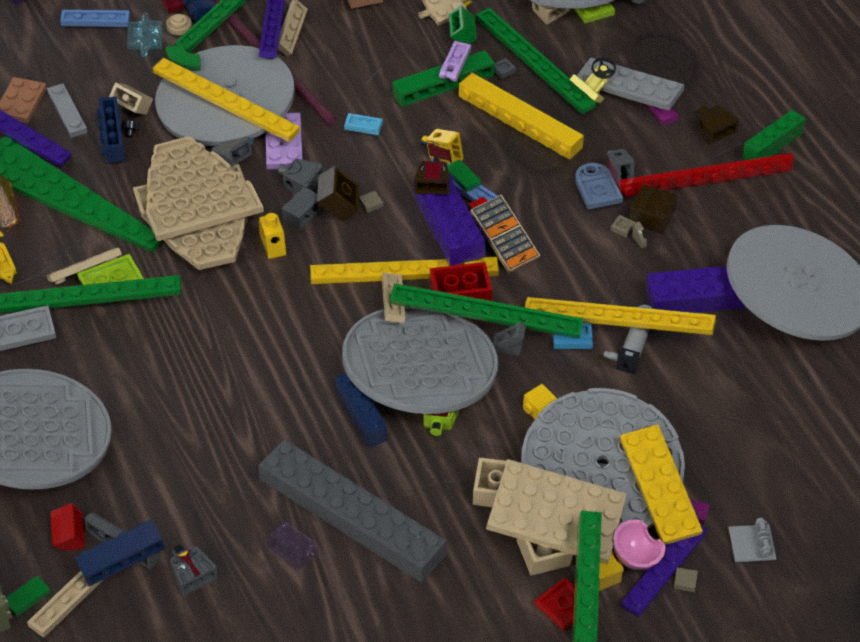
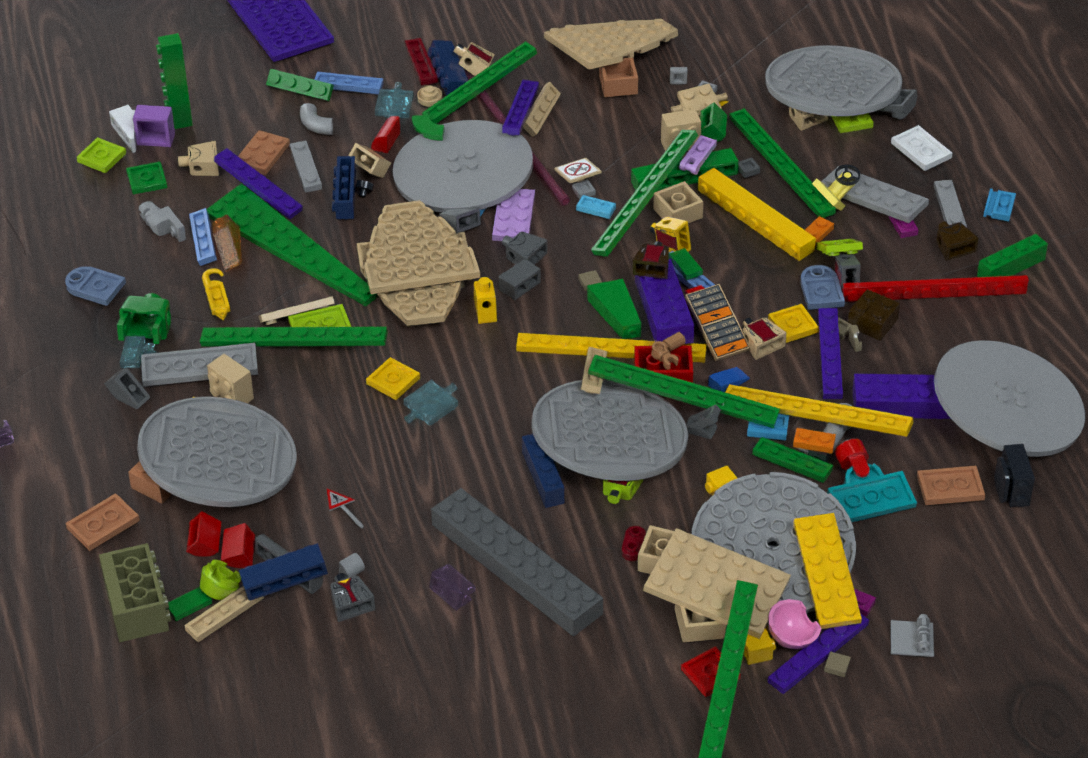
camera: 10 degrees right, 5 degrees down
yellow plate [152,58,300,142] -> none
dark brown brick [317,166,359,221] -> none
none -> red brick [186,511,221,557]
none -> lime cone [200,560,241,600]
none -> tan brick [207,354,254,403]
none -> green plate [266,69,334,101]
none -> light grey cylinder [300,103,333,135]
none -> piece [326,488,364,528]
none -> light grey brick [339,553,365,578]
none -> yellow plate [366,357,420,400]
none -> red brick [371,116,400,153]
none -> clear light blue plate [403,379,458,426]
none -> piece [554,158,602,183]
none -> light grey tile [572,180,596,200]
none -> green slope [587,279,641,339]
none -> green plate [591,130,698,257]
none -> dark red plate [622,526,646,561]
none -> medium nougat bar [651,332,686,370]
none -> tan brick [653,181,703,223]
none -> tan brick [661,109,701,151]
none -> blue slope [708,367,750,392]
none -> tan torso [742,317,786,360]
none -> green plate [752,437,833,483]
none -> yellow plate [768,304,819,343]
none -> orange plate [793,428,836,454]
none -> orange plate [805,216,834,246]
none -> lime plate [816,239,863,256]
none -> dark purple plate [818,308,843,399]
none -> teal plate [827,438,917,522]
none -> white plate [891,125,952,171]
none -> nougat plate [917,466,985,505]
none -> light grey plate [934,180,967,227]
none -> dark azure plate [983,189,1016,221]
none -> black brick [994,444,1035,508]

